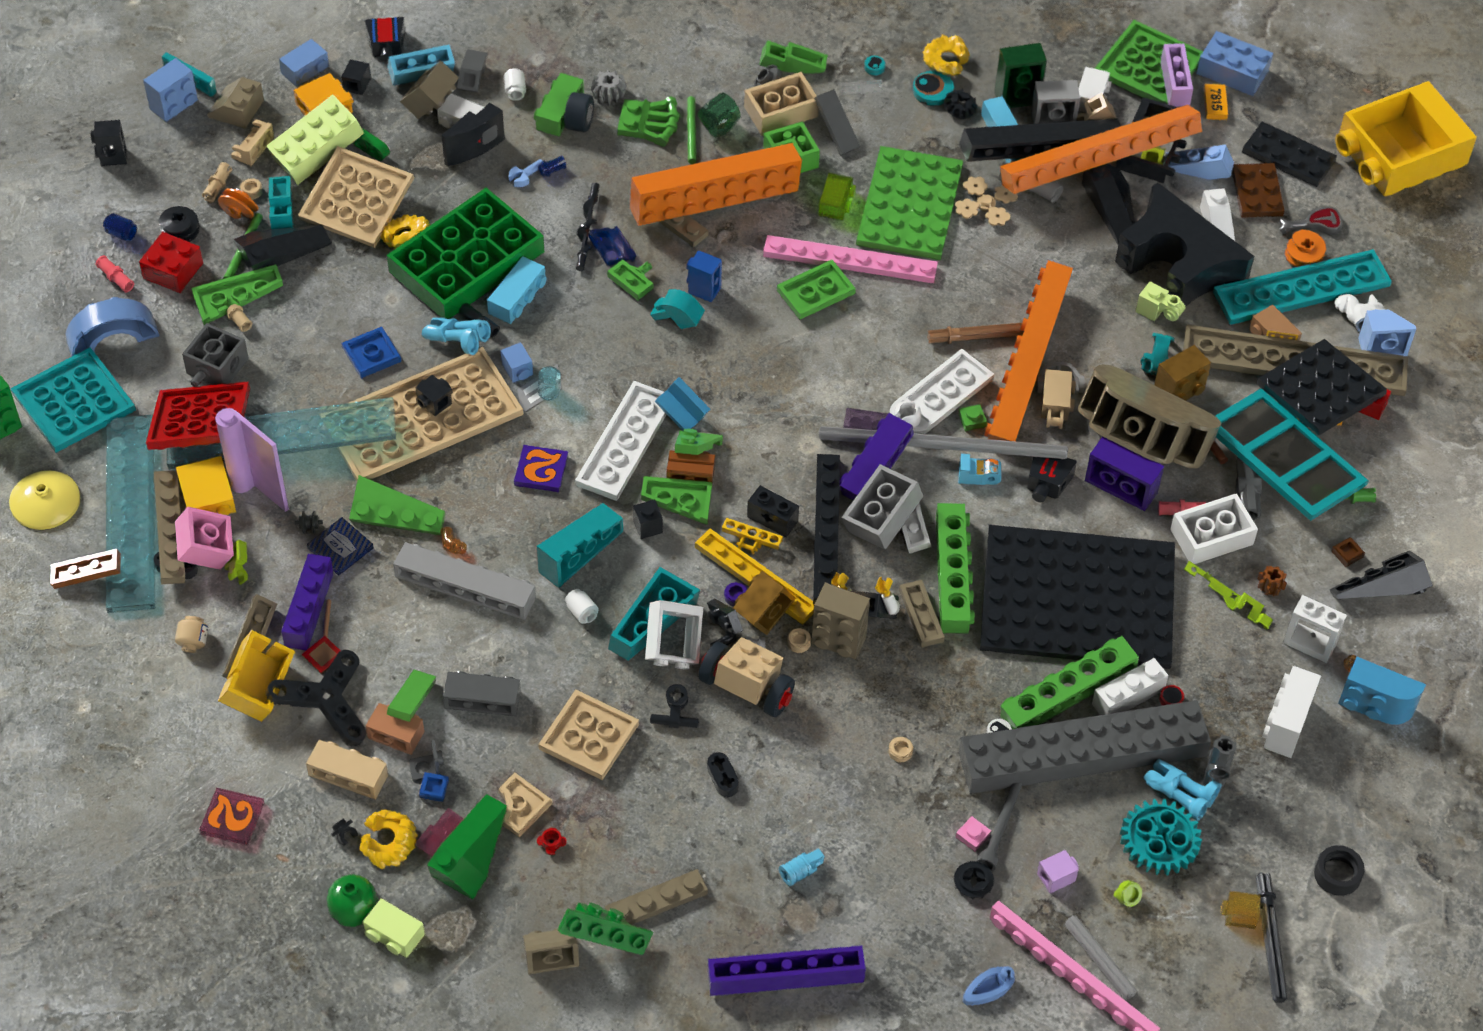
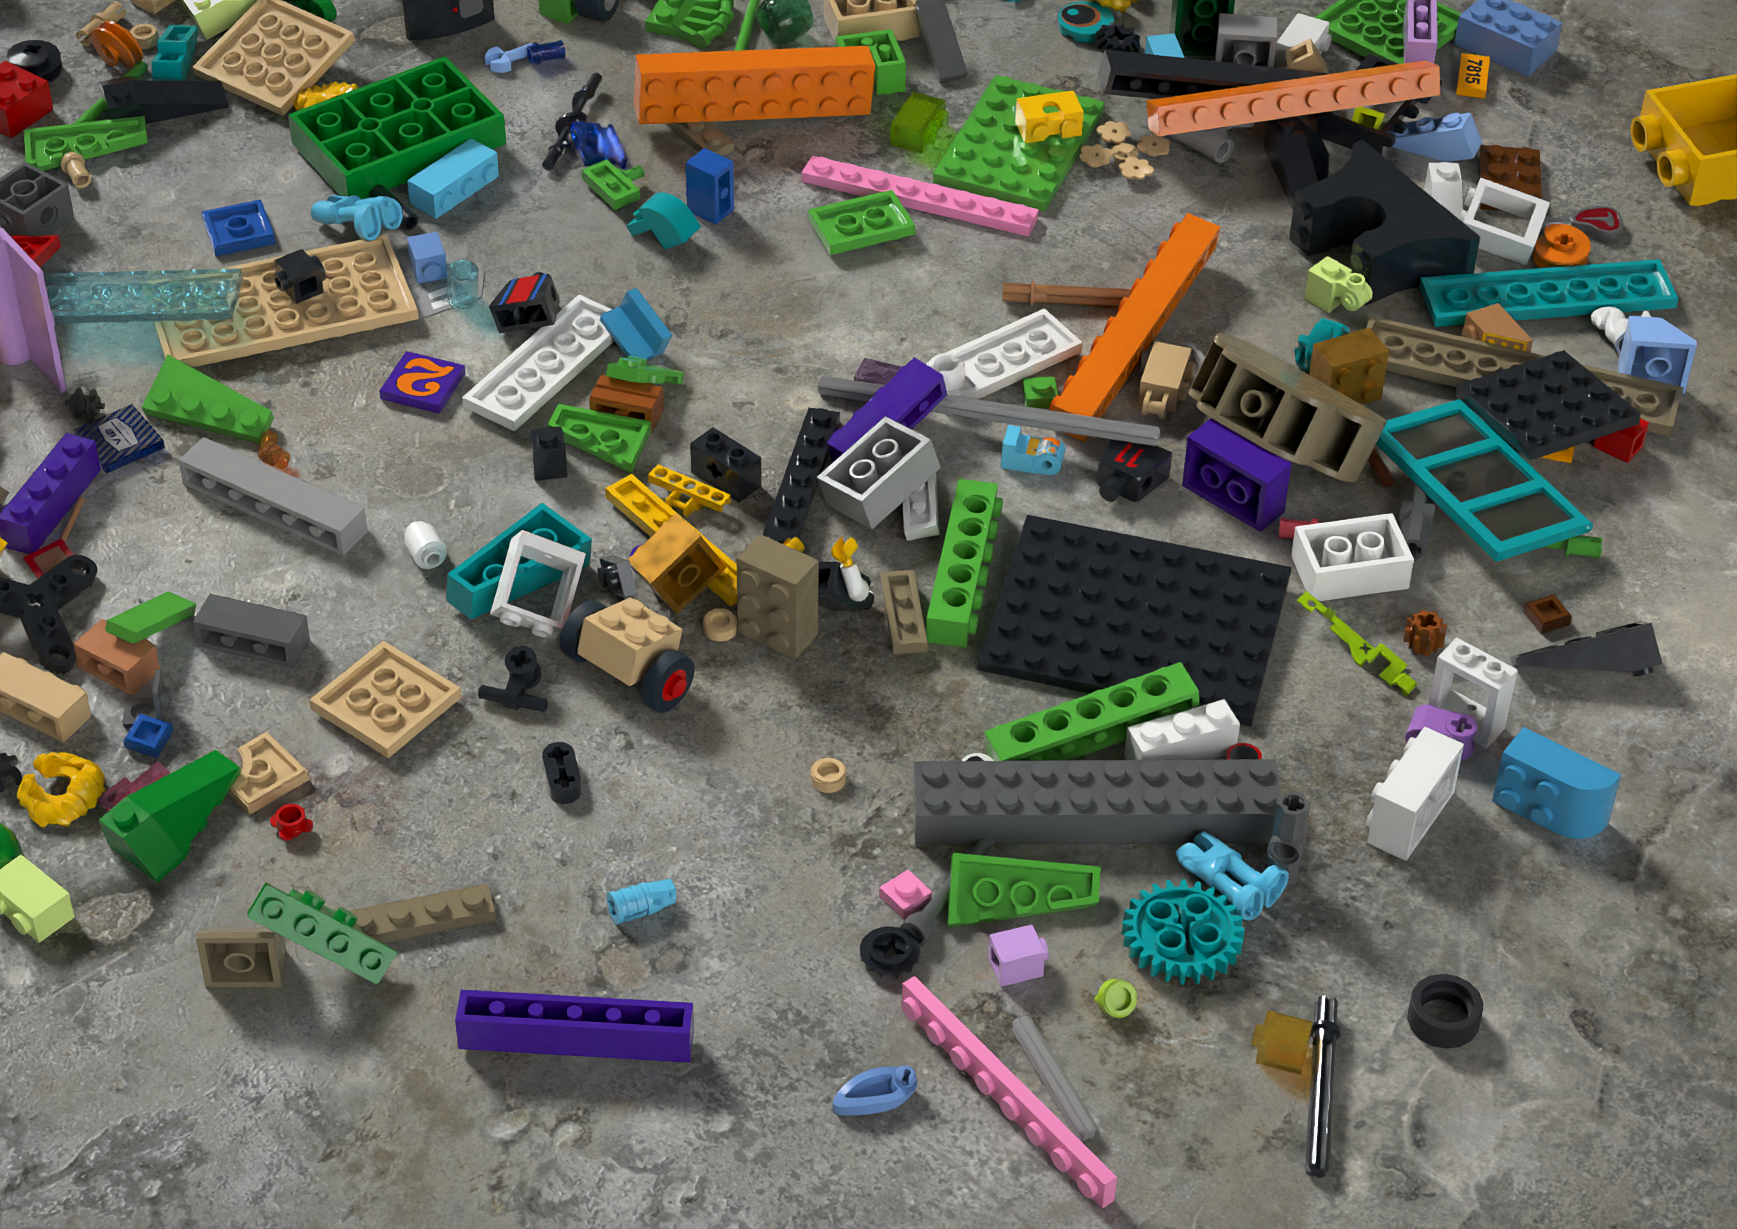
camera: 10 degrees right, 10 degrees down
teal wedge [537,503,624,588] -> none
black plate [1242,121,1337,187] -> none
none -> black torso [489,272,560,333]
none -> bright green wing [947,853,1101,928]
none -> yellow brick [1015,91,1084,143]
none -> medium lavender piece [1405,704,1478,760]
none -> white window [1458,178,1550,265]

